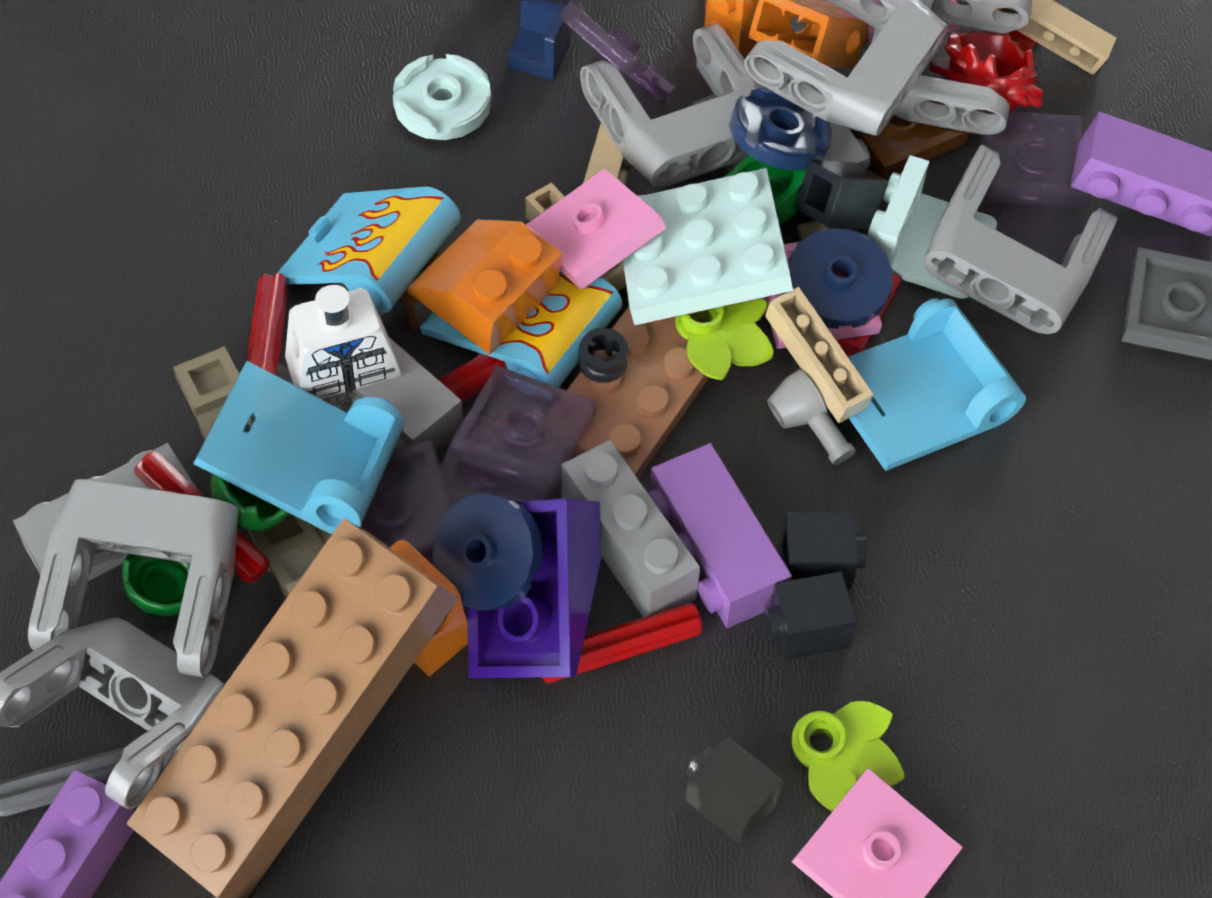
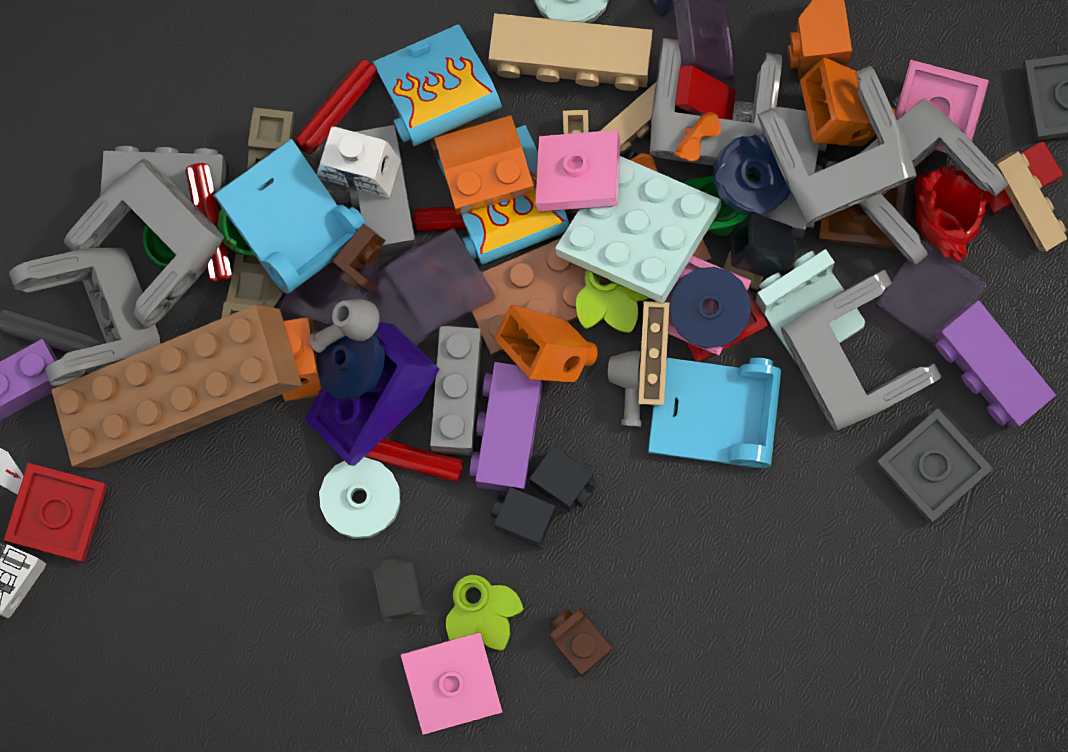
camera: 45 degrees right, 20 degrees up
black bush [579,328,628,383] -> none
none -> light grey bar [309,299,379,353]
none -> light aqua plate [319,457,401,539]
none -> reddish brown bracket [333,223,386,292]
none -> tan brick [488,13,653,91]
none -> orange torso [494,305,598,382]
none -> reddish brown bracket [549,608,613,676]
none -> orange piece [674,112,721,161]
none -> red tile [675,65,736,120]

